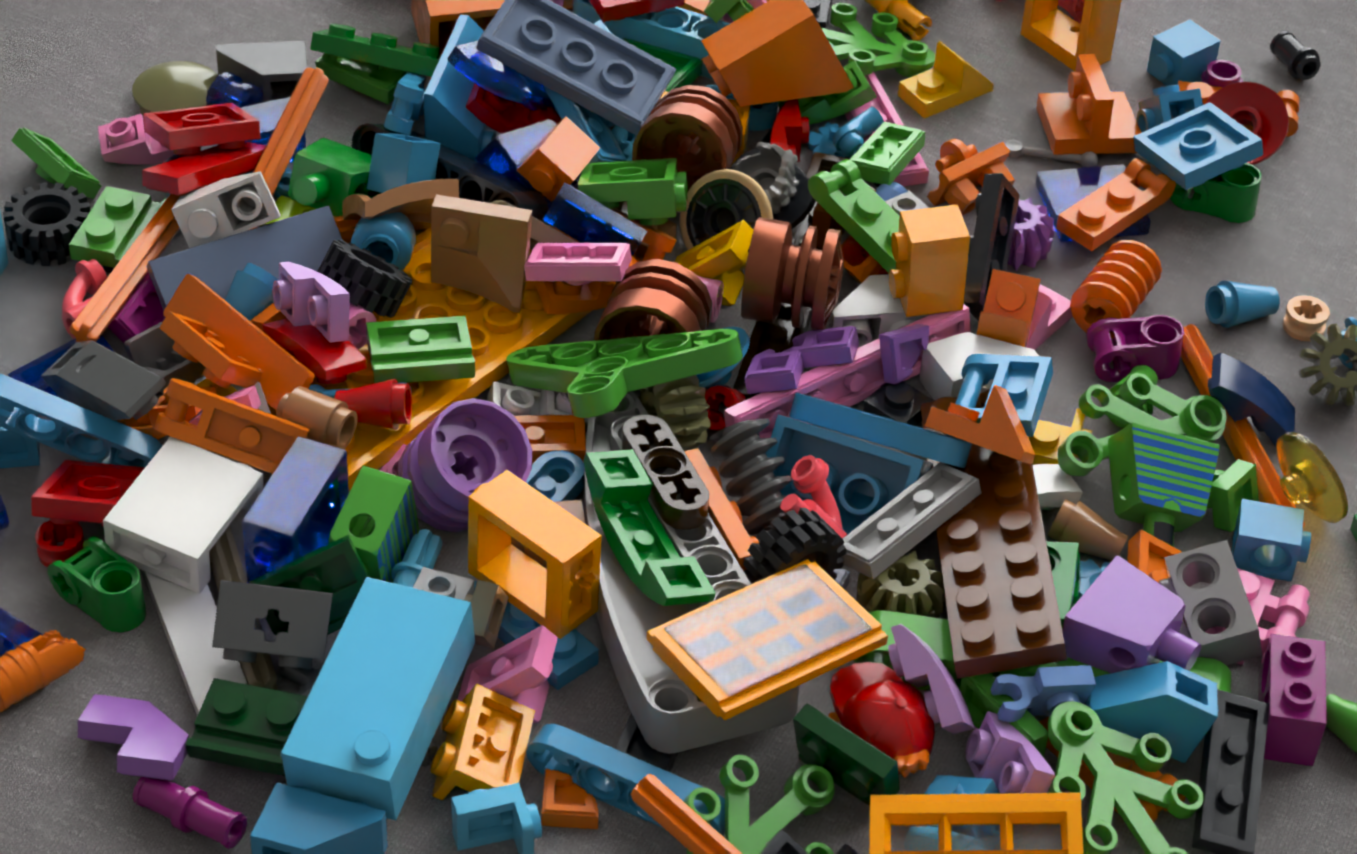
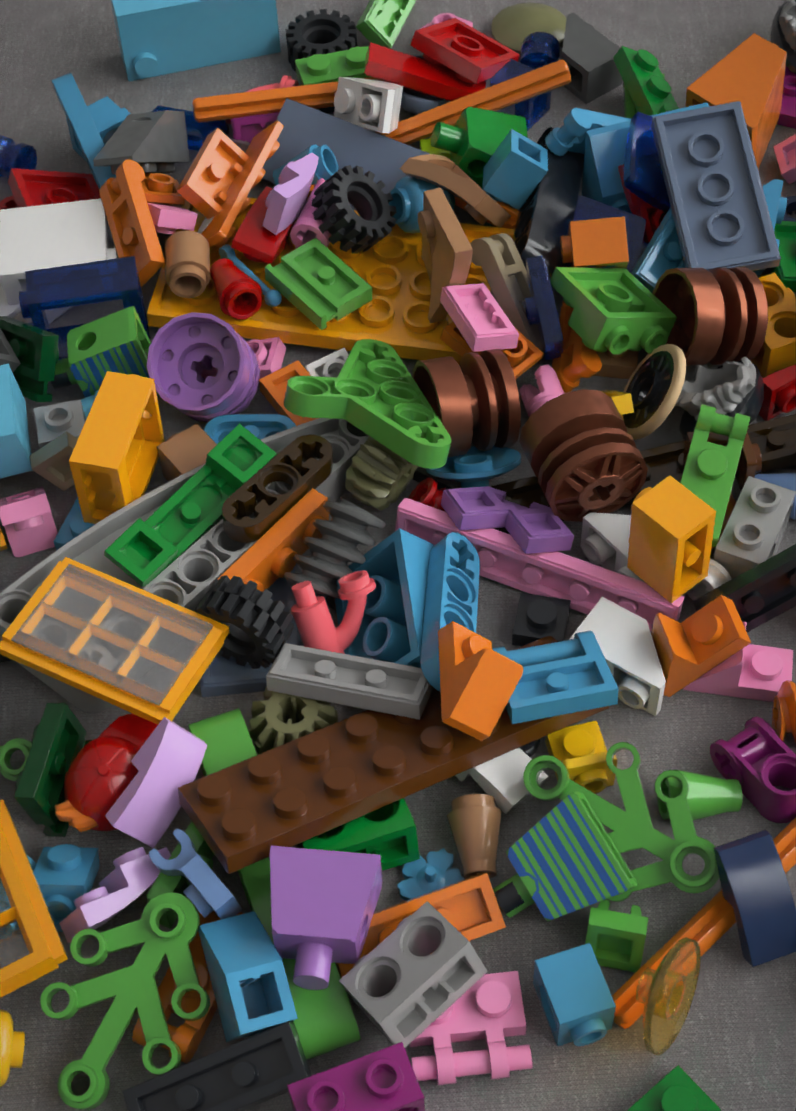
camera: 65 degrees right, 10 degrees up
medium lavender tile [879,324,929,384] -> none

